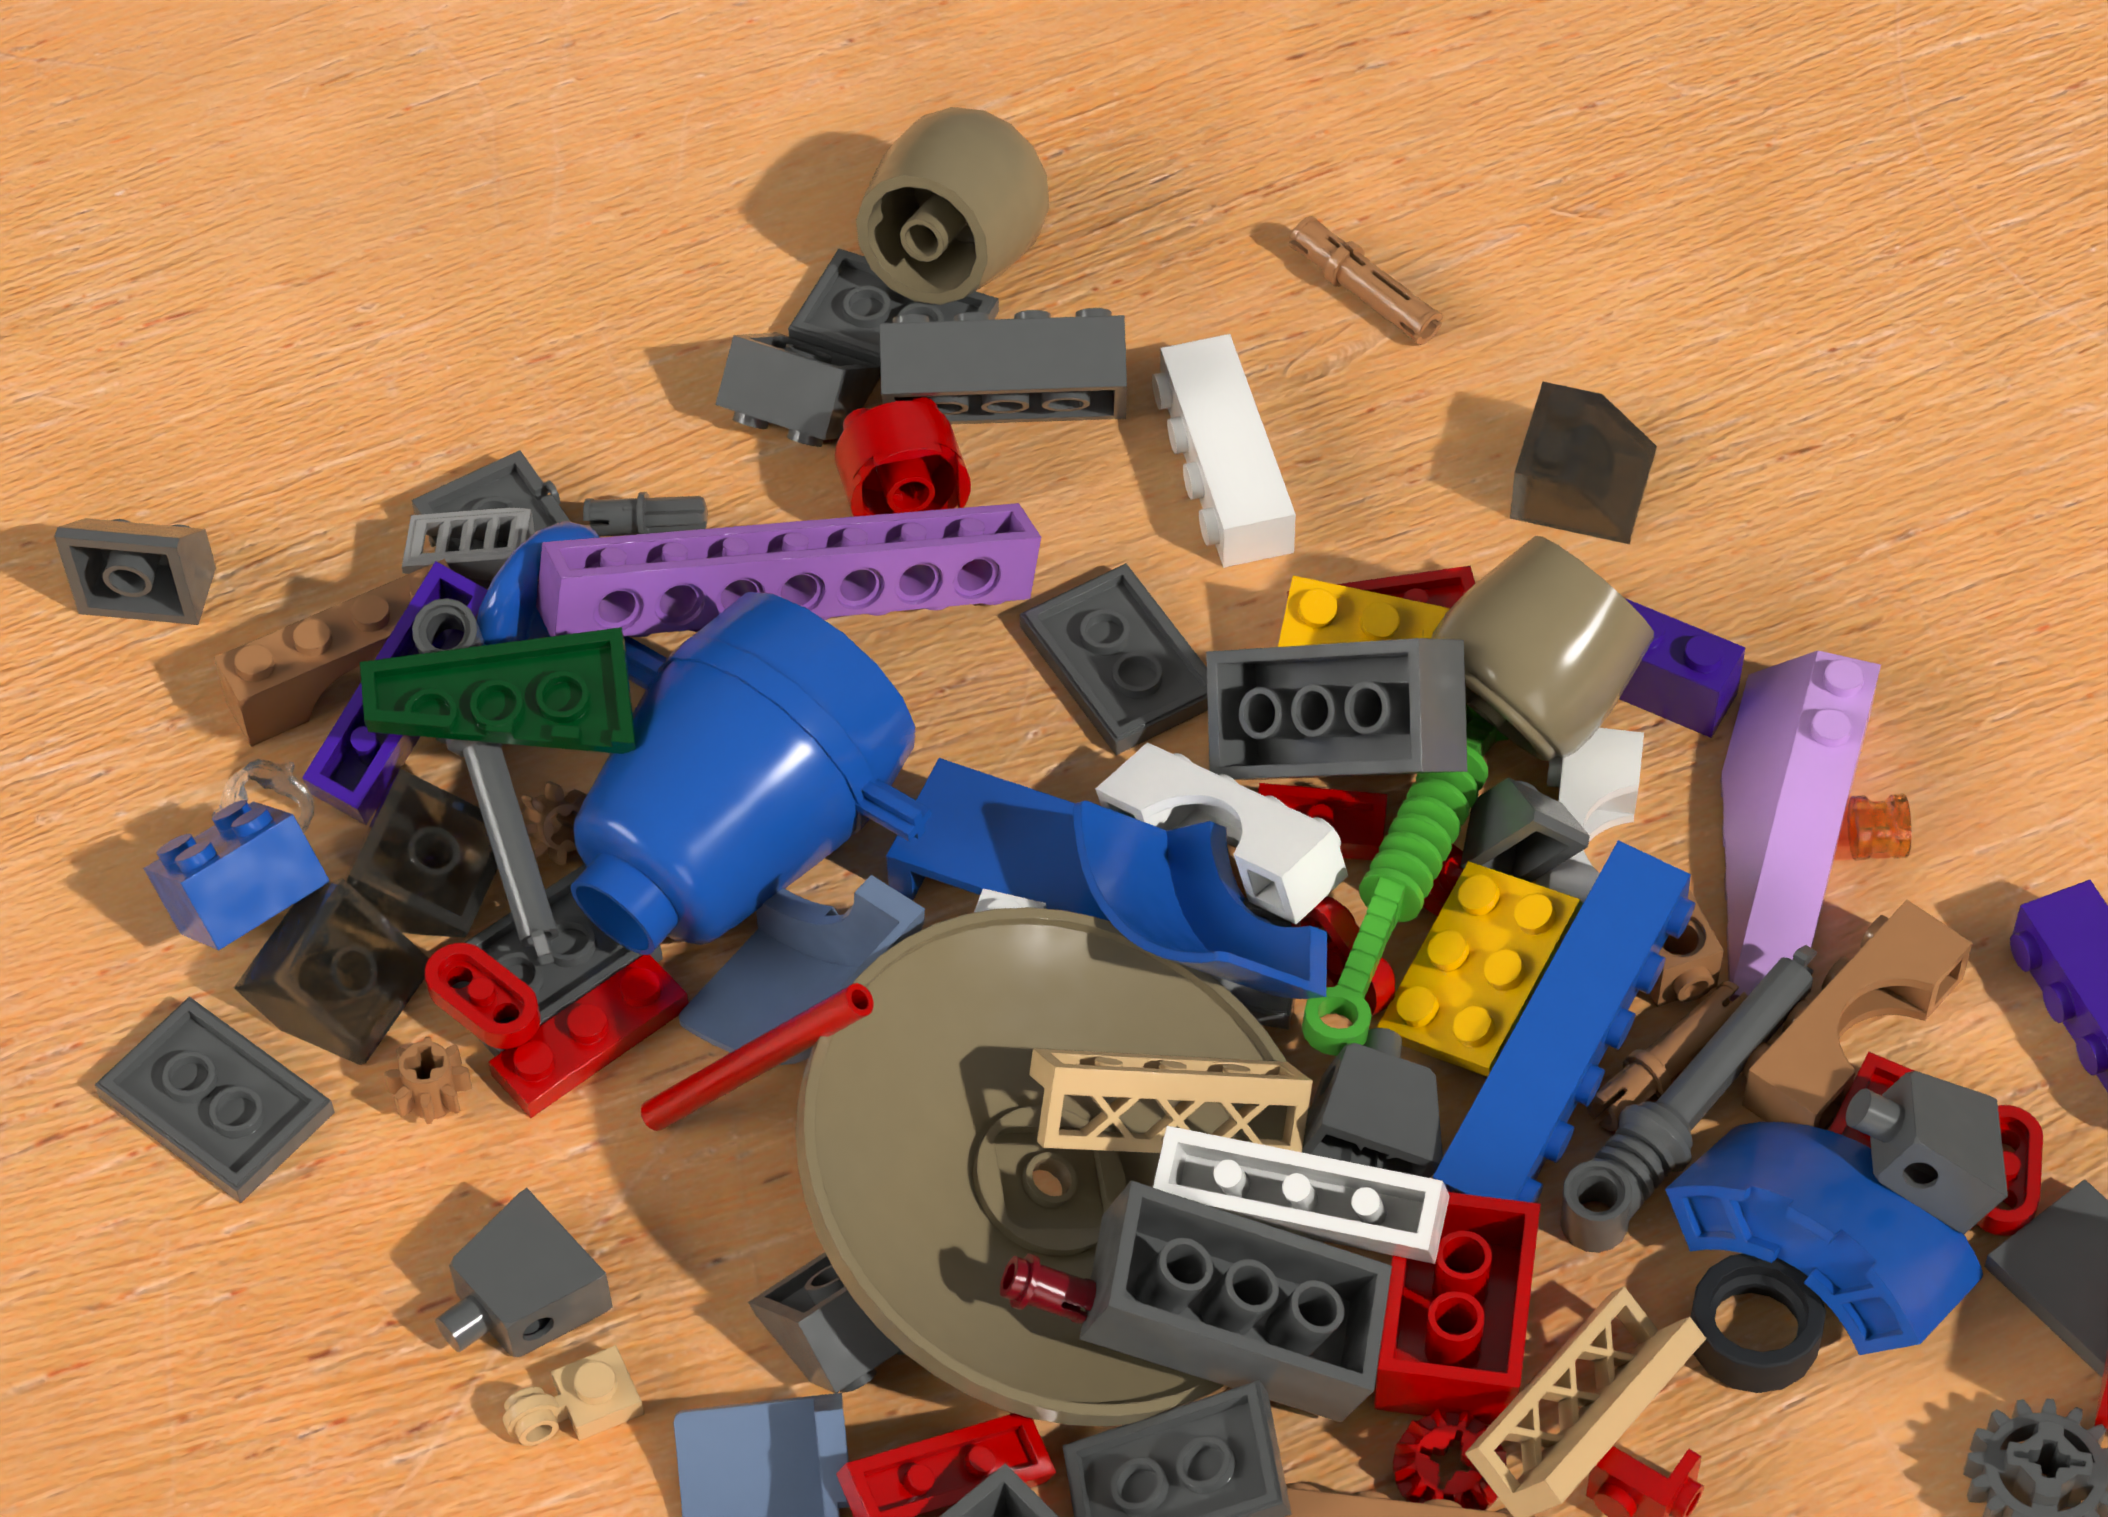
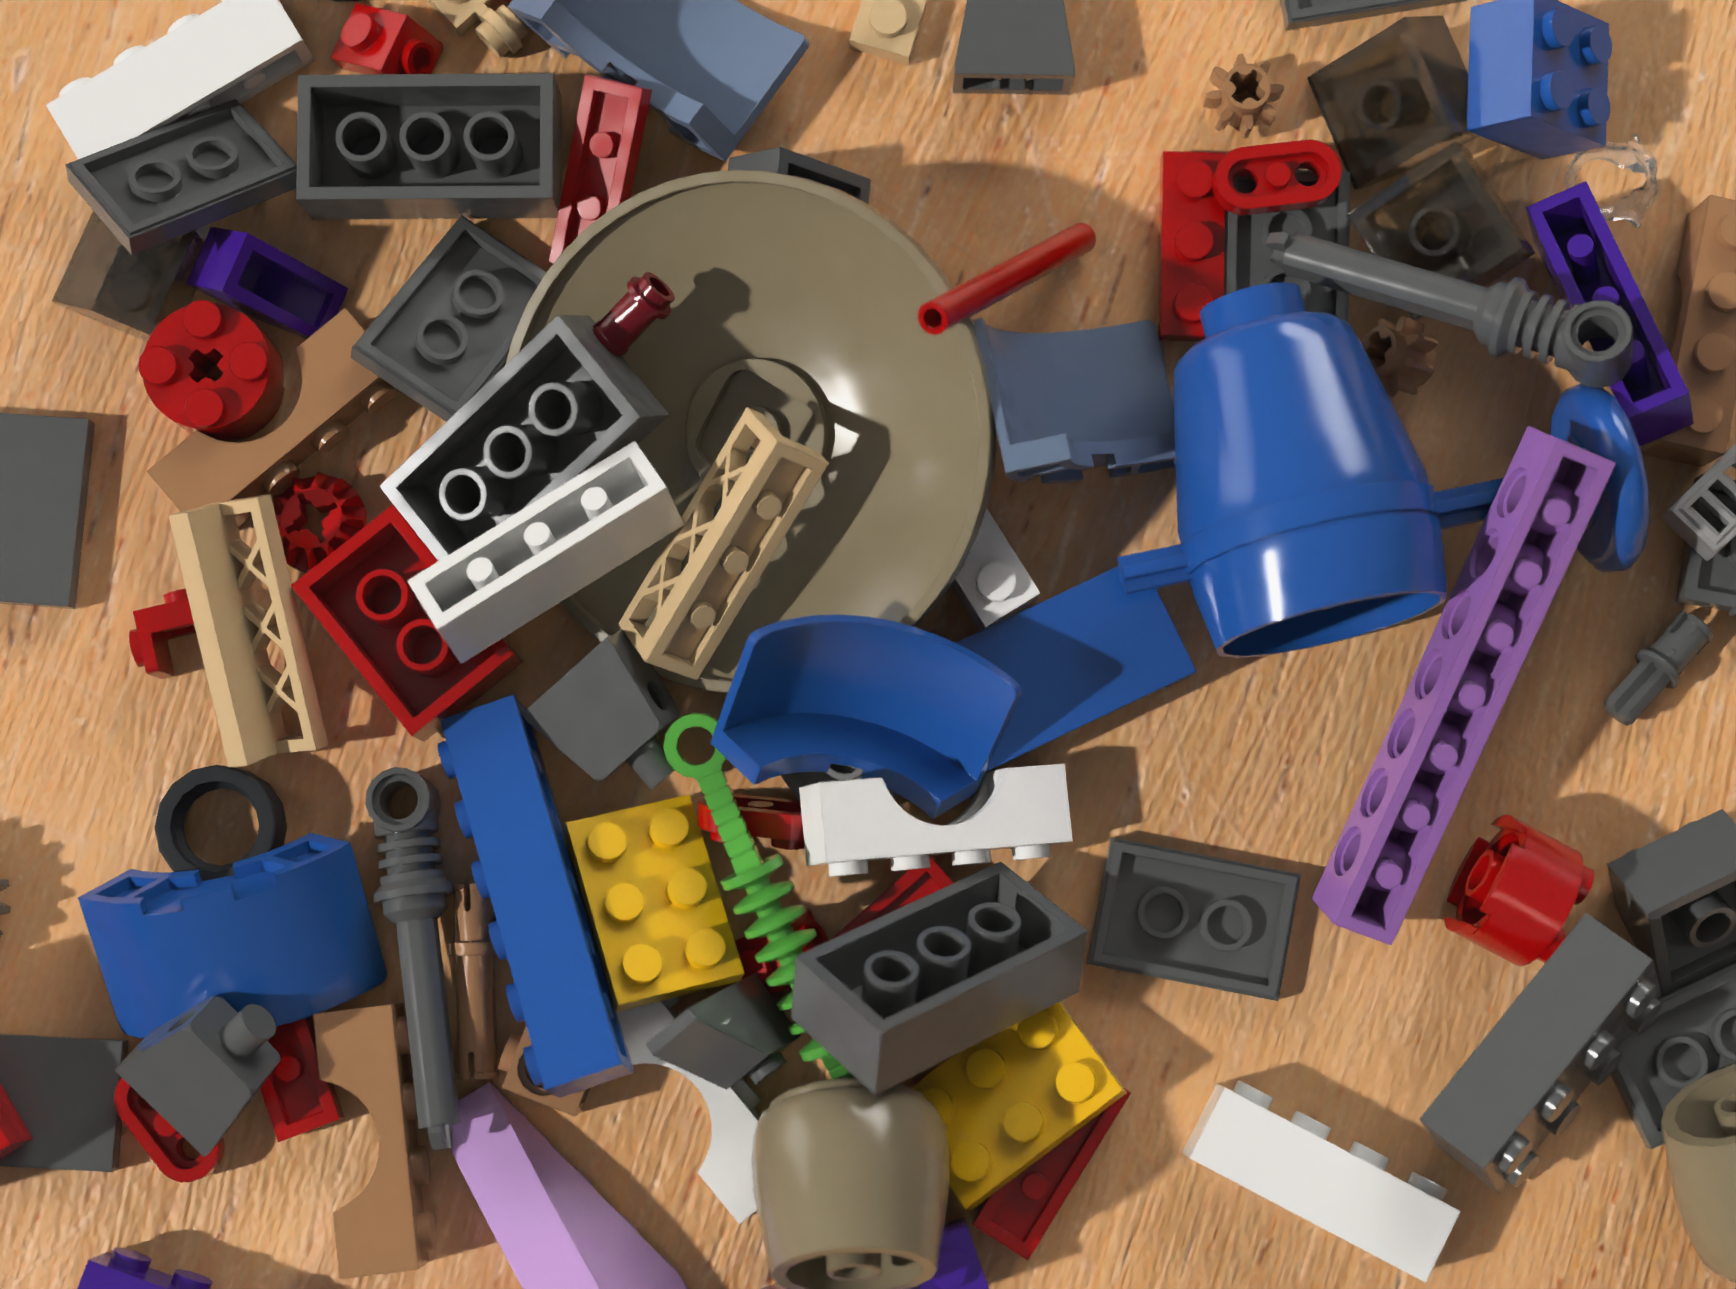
camera: 130 degrees right, 30 degrees up
dark green wing [360,627,636,754] -> none

